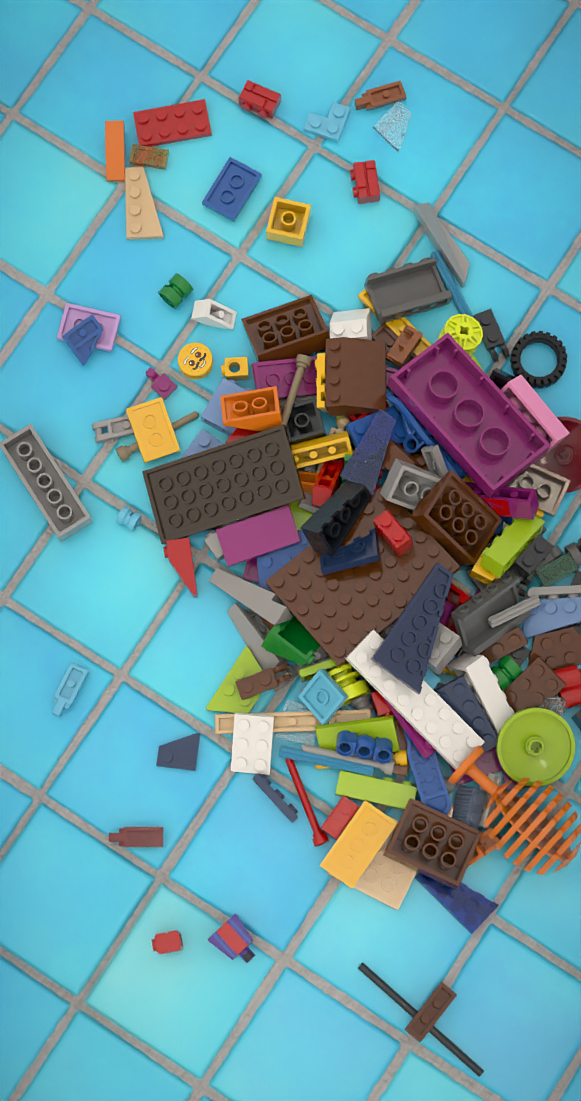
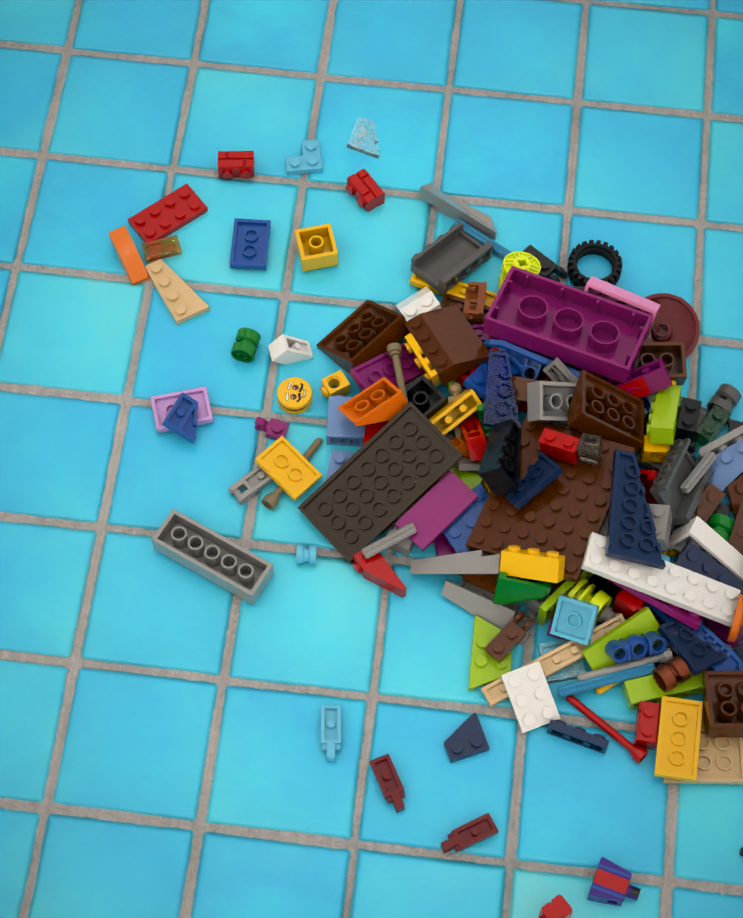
camera: 30 degrees left, 15 degrees down
dark orange hinge [354,81,406,110] -> none
none -> light grey axle [362,523,417,559]
none -> dark red hinge [369,754,405,813]
none -> yellow brick [500,545,565,583]
none -> clear smoke brick [577,433,603,466]
none -> copper wheel [652,656,691,693]
none -> dark blue wing [657,619,728,676]

